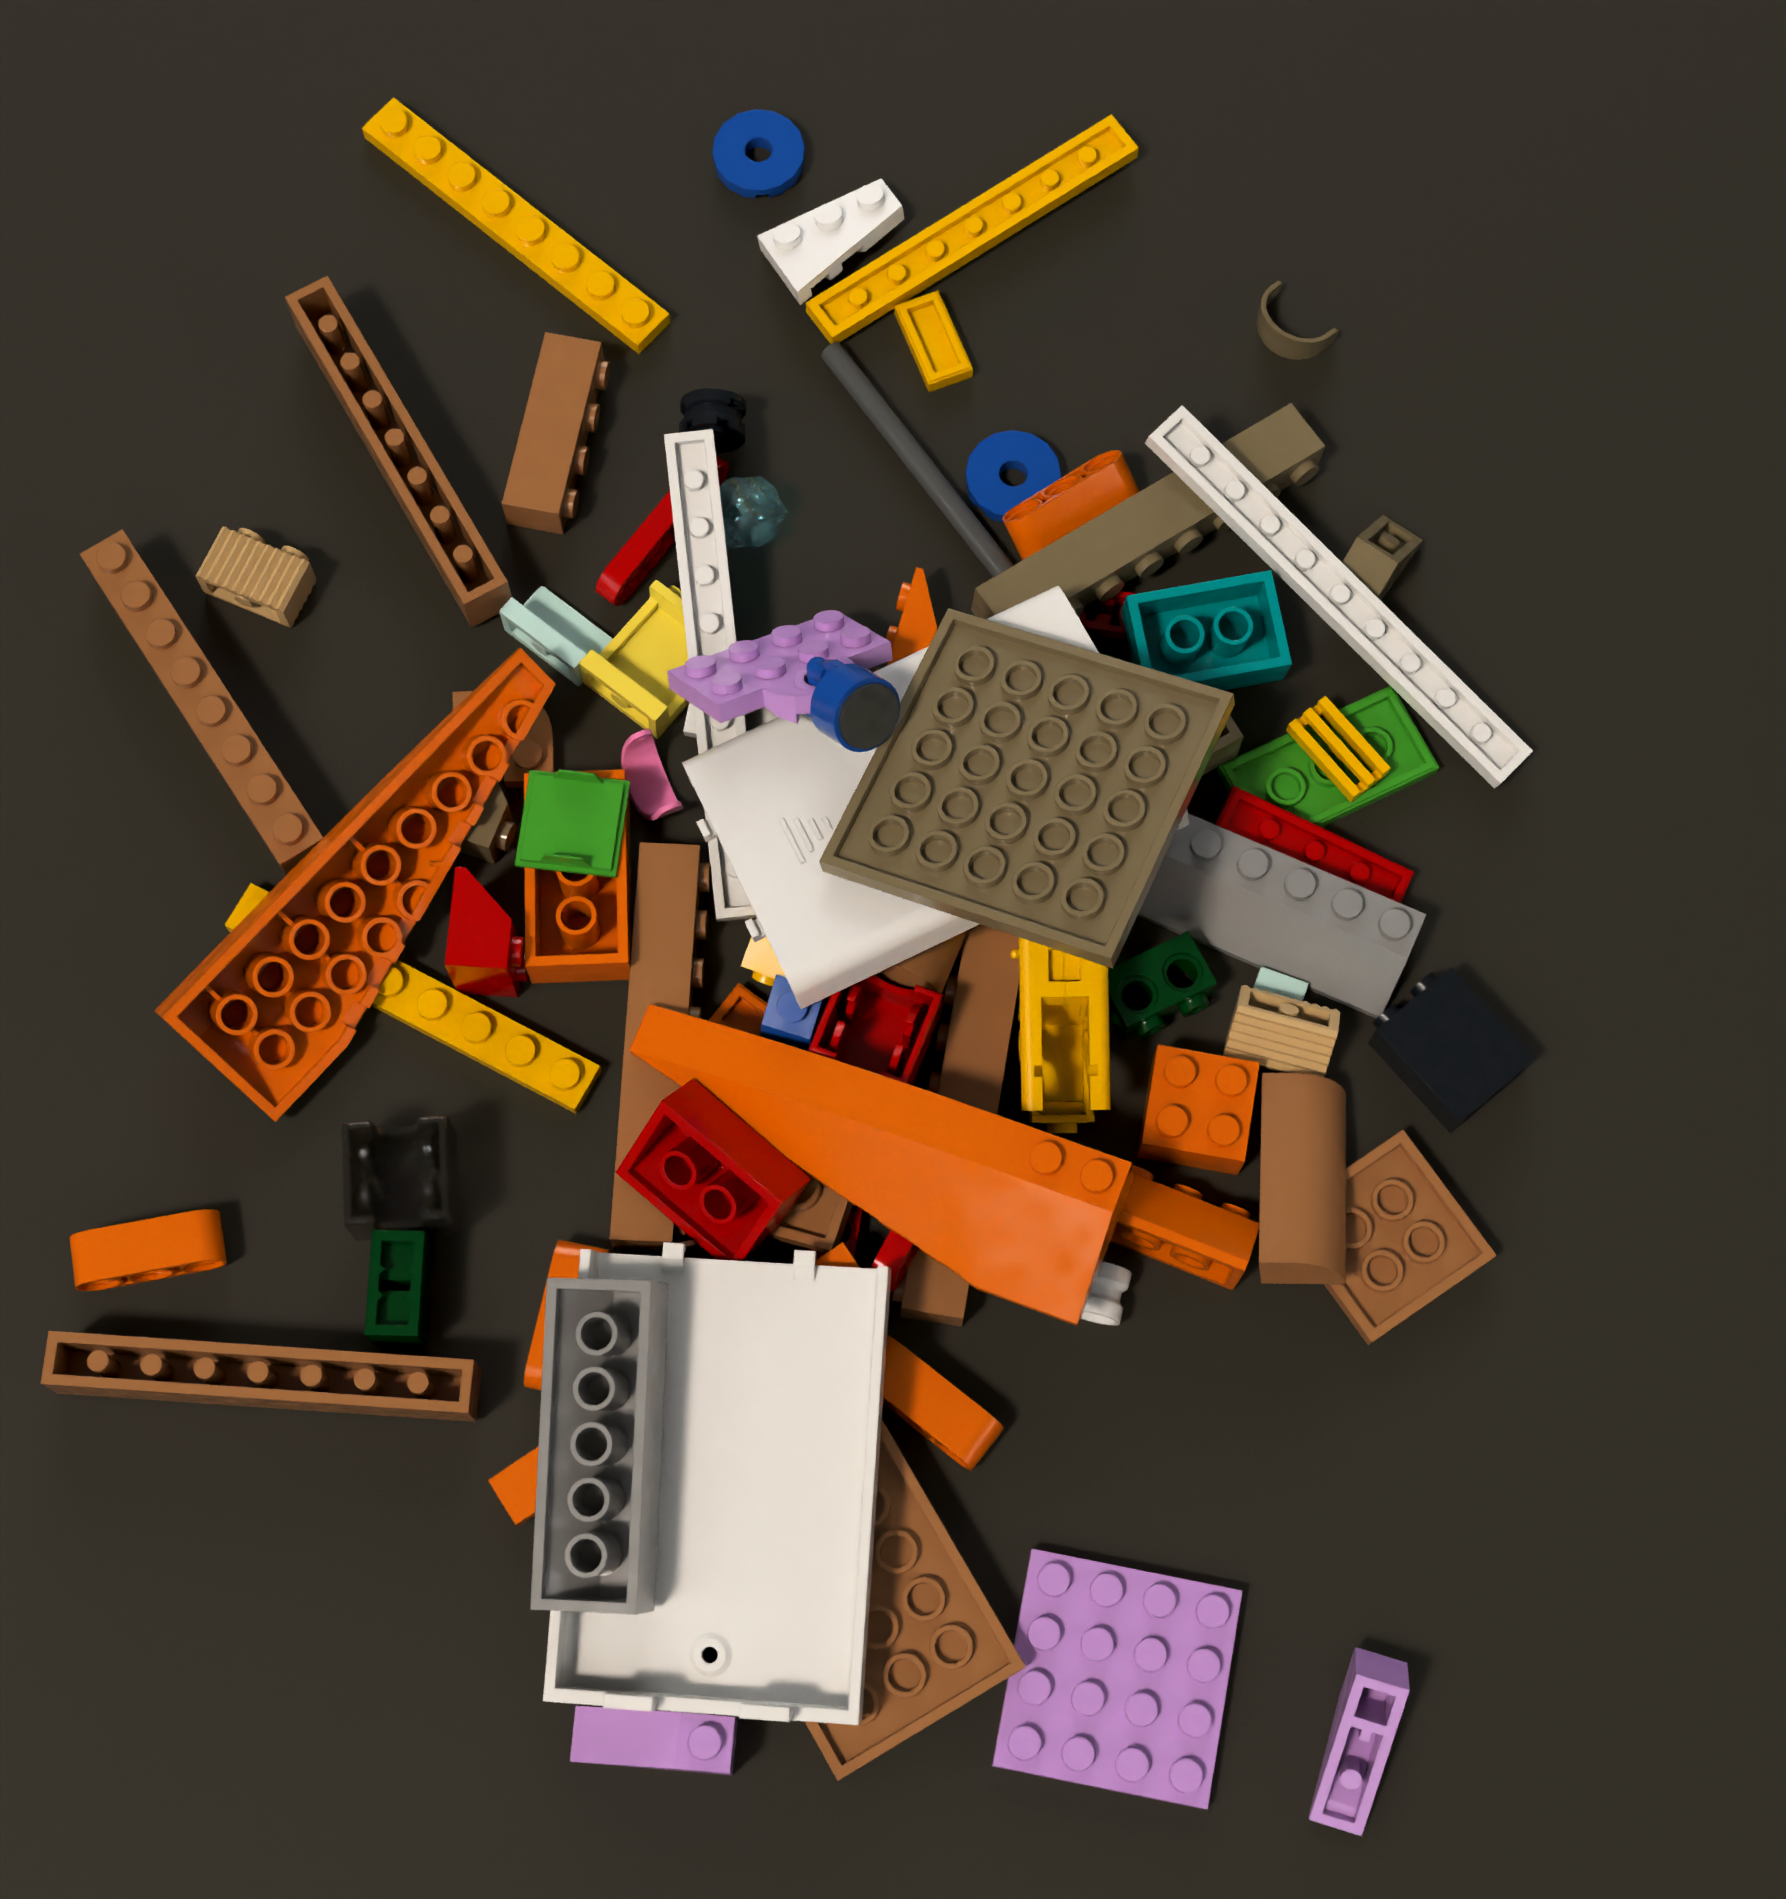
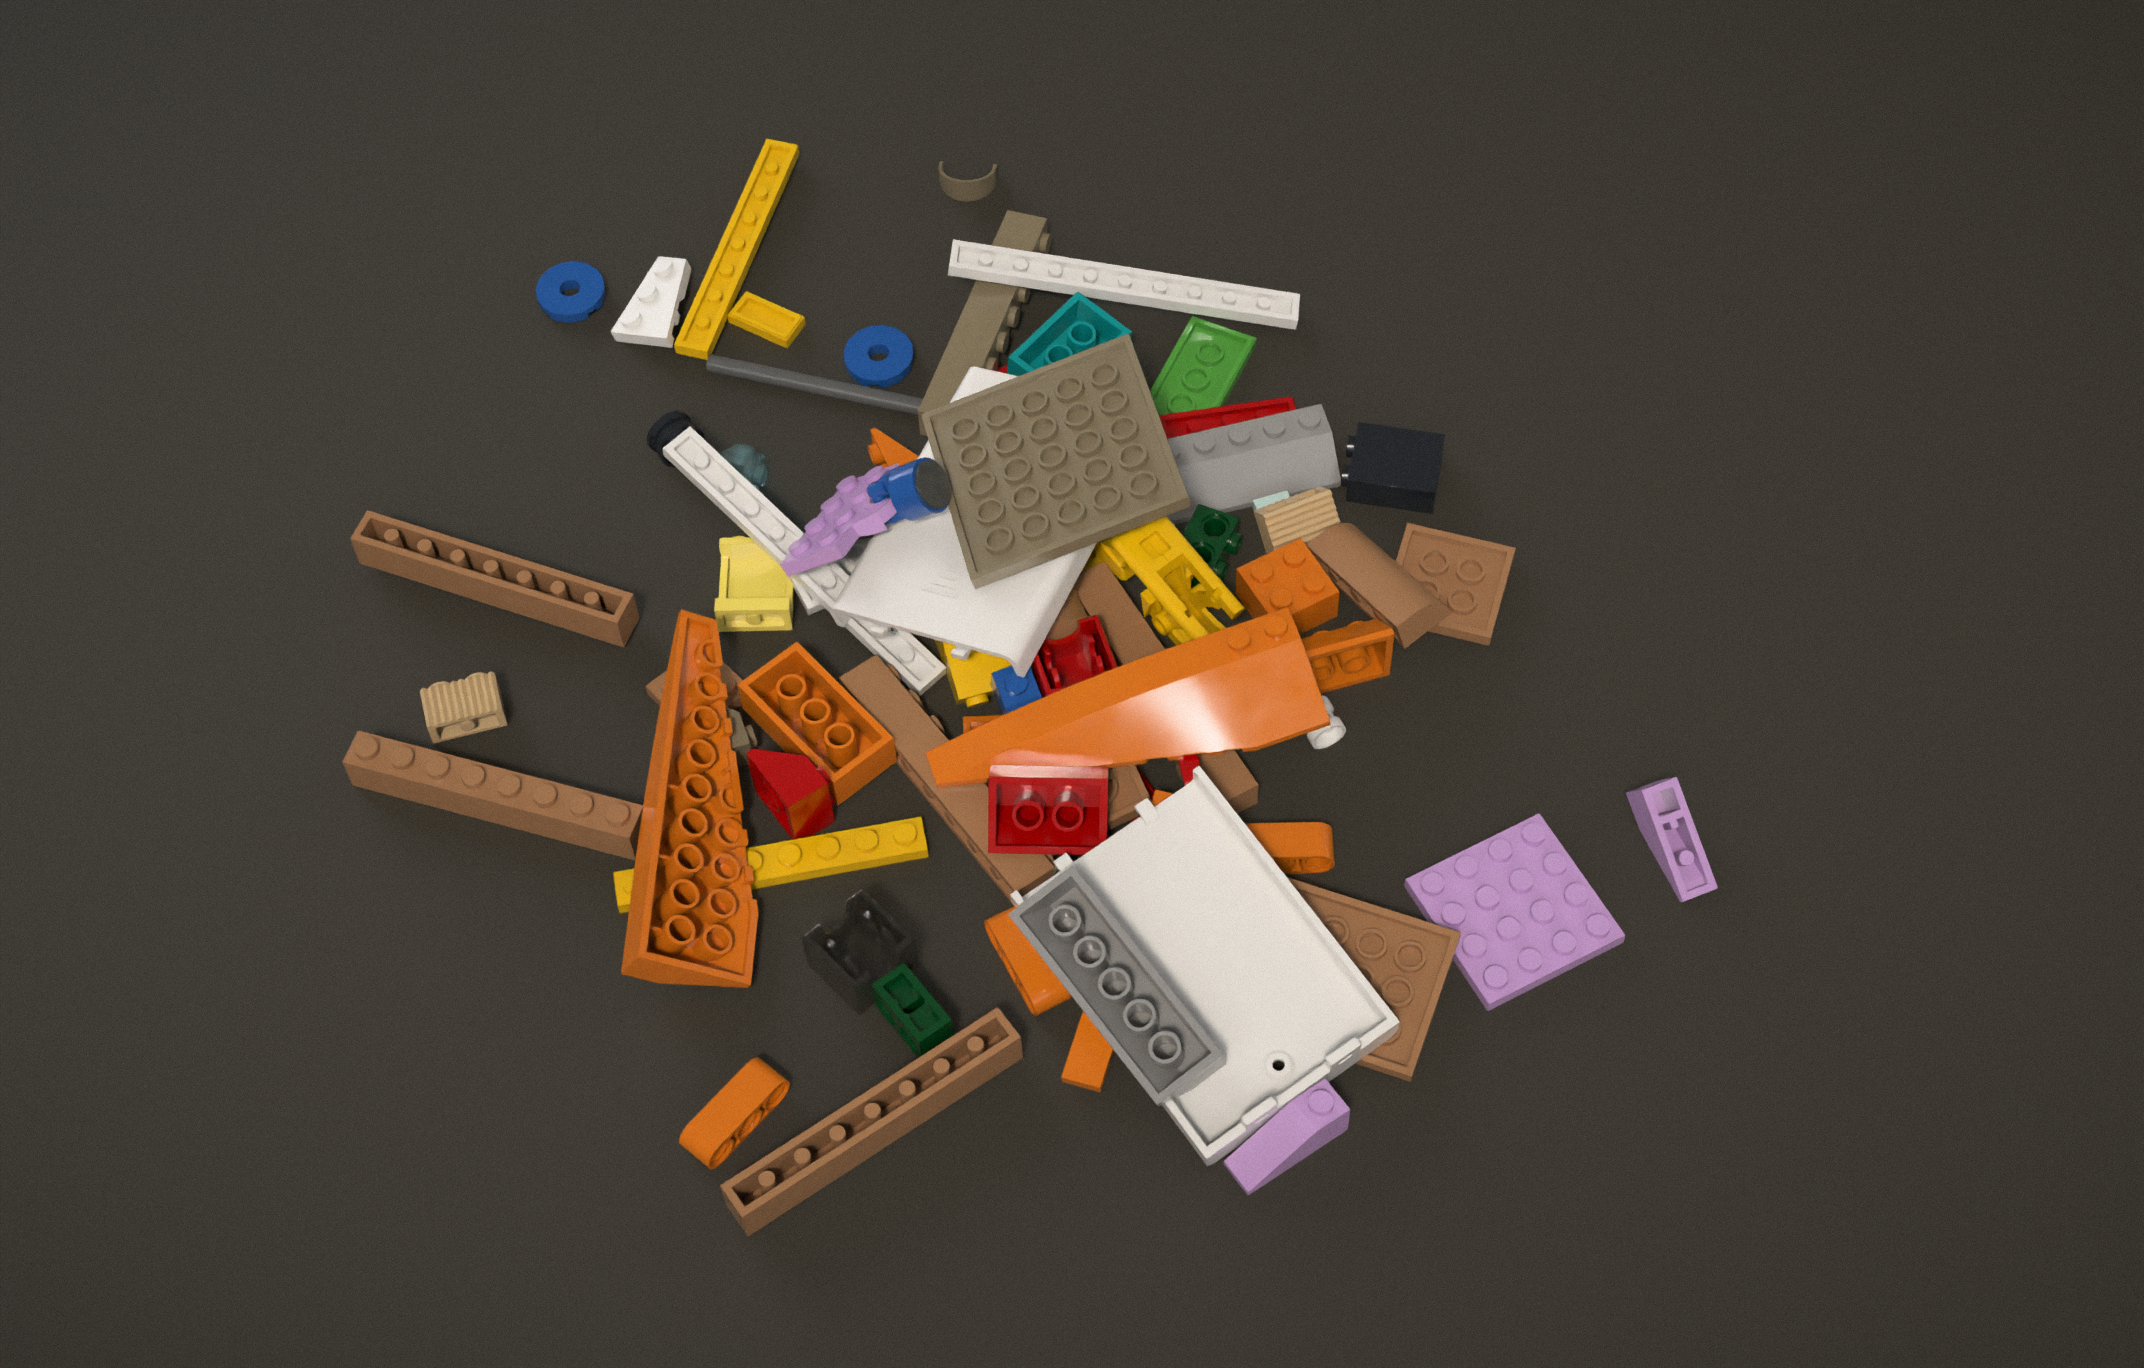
camera: 35 degrees left, 15 degrees down
yellow plate [362,97,671,354] -> none
light aqua panel [499,586,613,687] -> none
medium nougat brick [502,332,611,534] -> none
bright green piece [515,769,630,878] -> none
red beam [595,455,729,607] -> none
bright pink helmet [621,729,683,821] -> none
orange beam [1002,450,1140,560] -> none
yellow tile [1286,695,1391,803] -> none
dark tan slope [1342,515,1424,600] -> none

